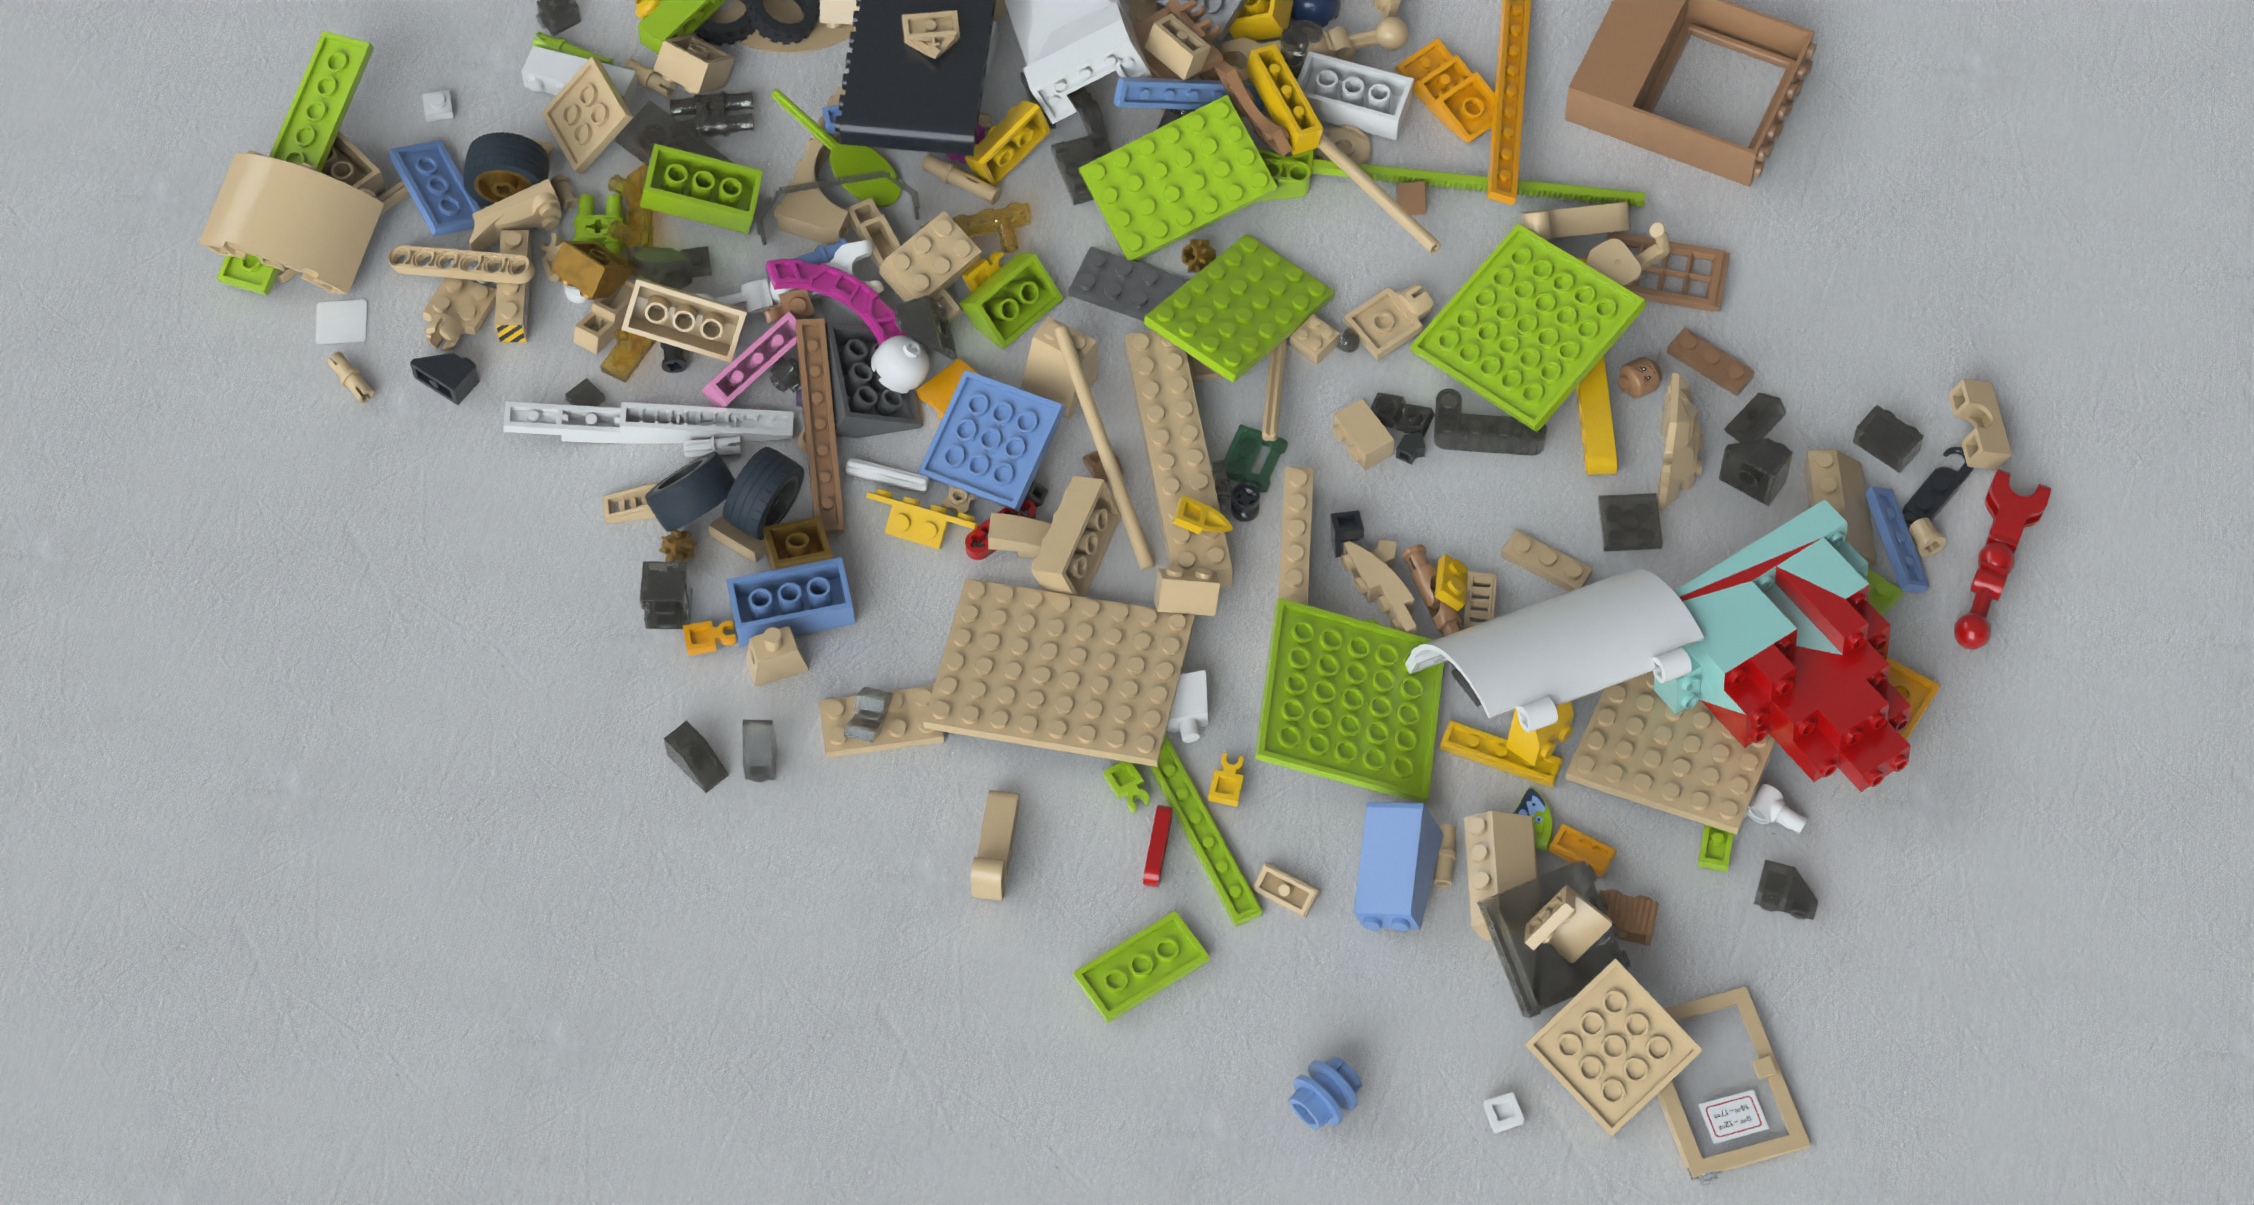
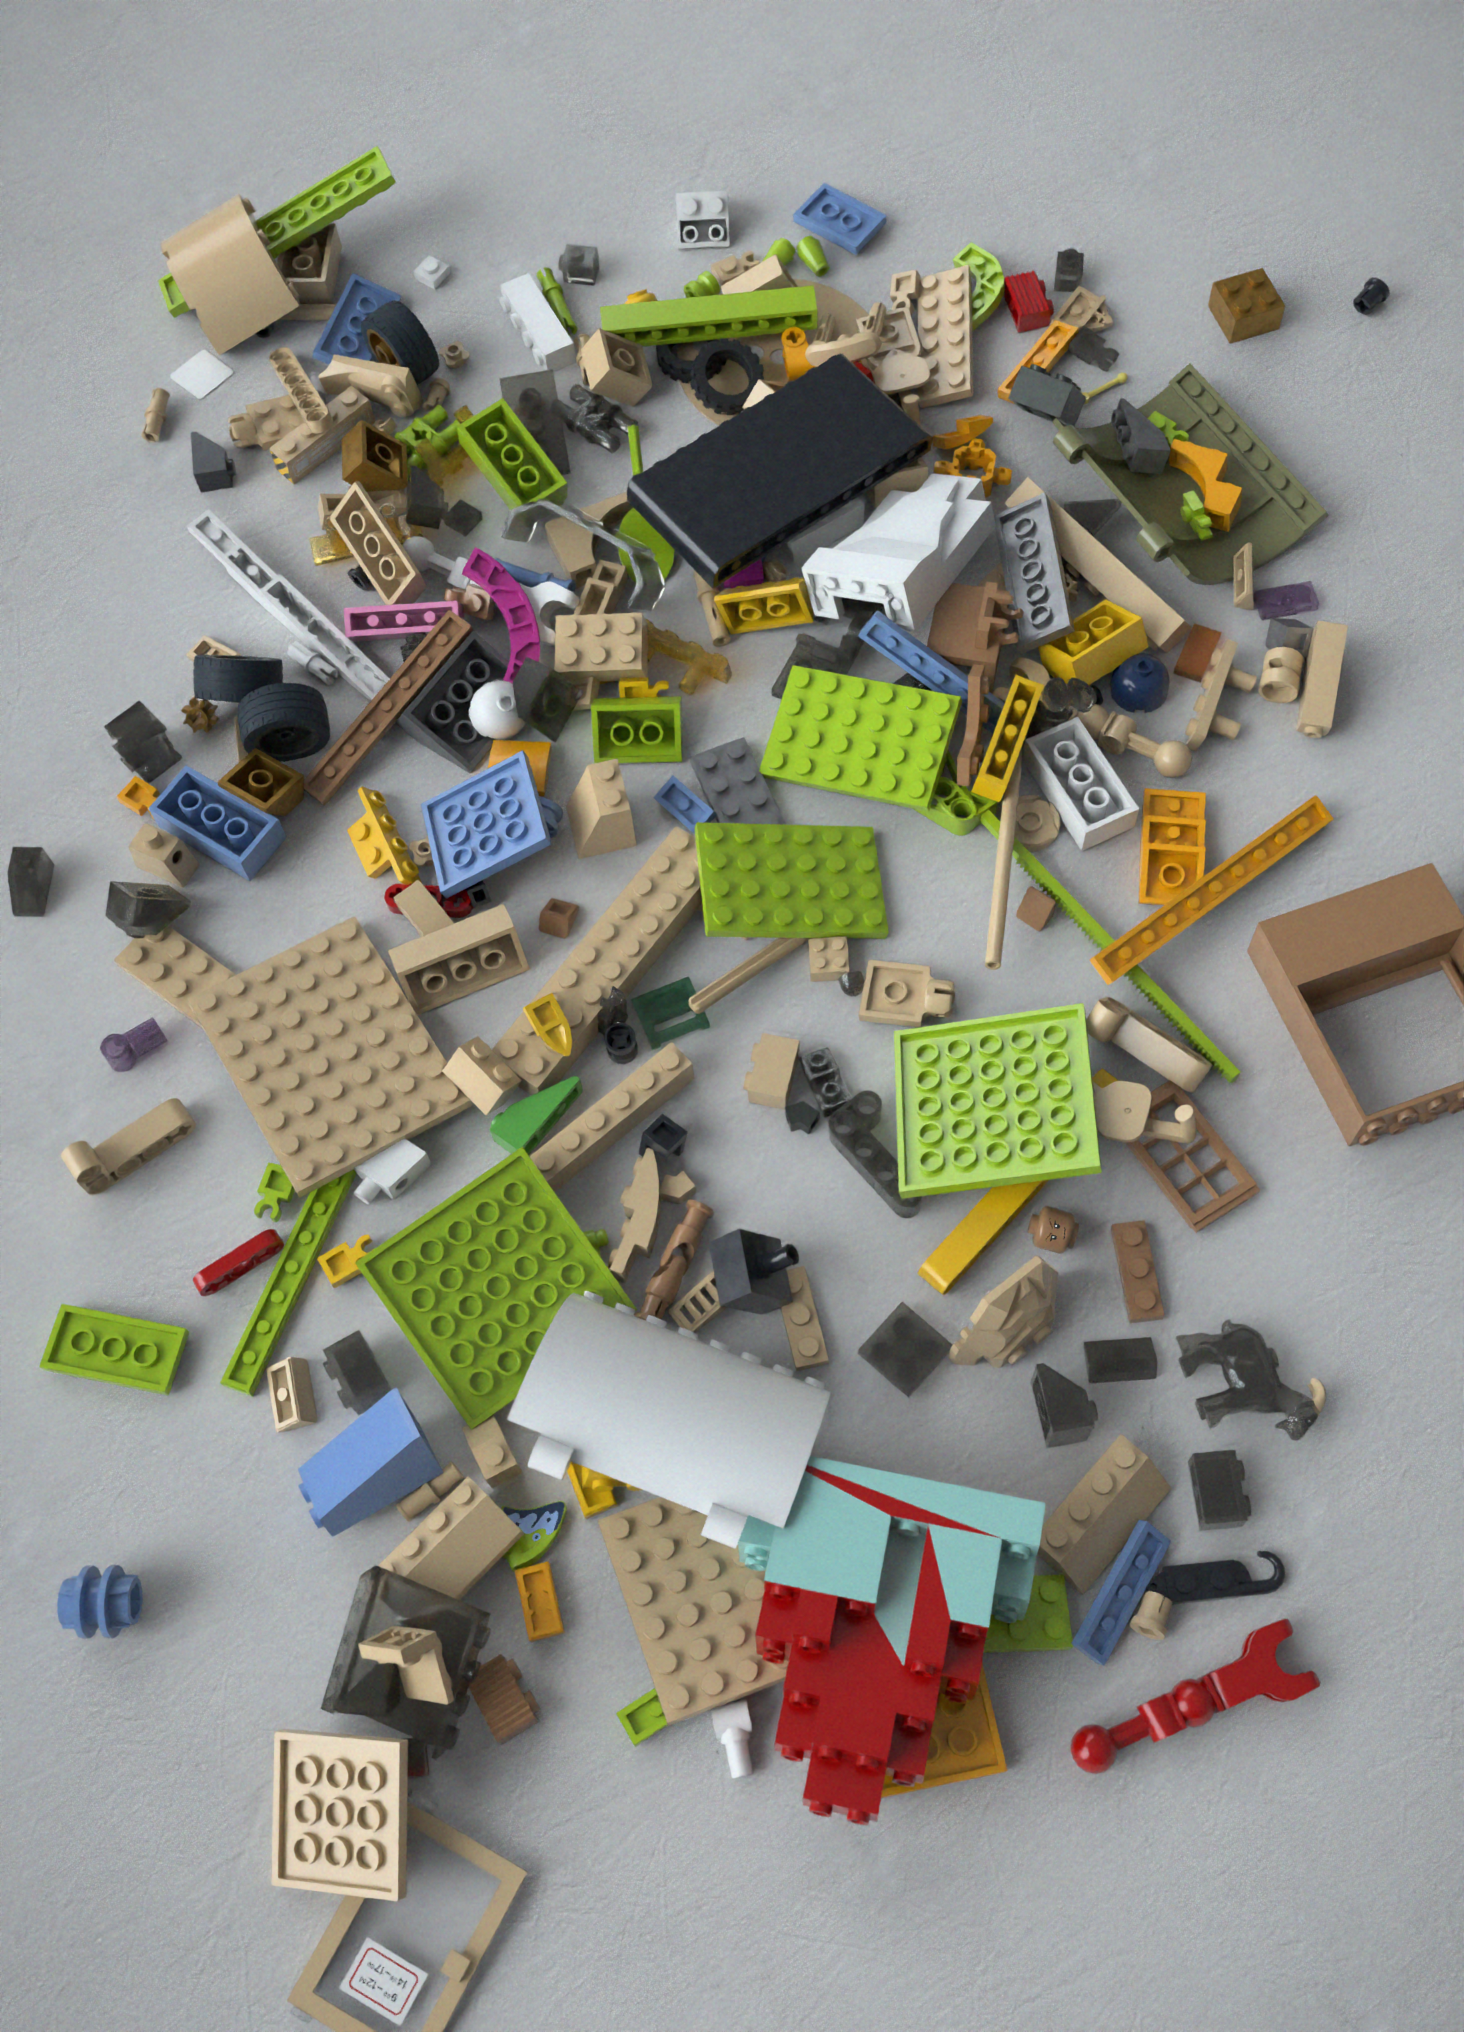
camera: 50 degrees right, 5 degrees up
tan plate [541,56,633,174] -> none
clear smoke tile [565,378,606,407] -> none
clear smoke slope [742,720,778,782] -> none
clear smoke slope [844,687,893,743] -> none
white axle [846,458,930,493] -> none
tan slope [902,10,960,59] -> none
tan piece [1054,326,1155,571] -> none
tan brick [1145,13,1211,80] -> none
pearl gold gear [1182,239,1216,273] -> none
yellow plate [1435,554,1468,611] -> none
white plate [1483,1092,1524,1133] -> none
clear smoke slope [1754,859,1819,920] -> none
tan arch [1948,379,2012,470] -> none
none -> clear purple piece [100,1017,167,1072]
none -> clear smoke slope [105,881,191,938]
none -> clear smoke brick [323,1330,392,1415]
none -> tan slope [462,1414,522,1489]
none -> bright green slope [489,1076,583,1155]
none -> medium blue plate [653,776,717,834]
none -> black brick [708,1229,799,1315]
none -> clear smoke animal [1175,1319,1326,1441]

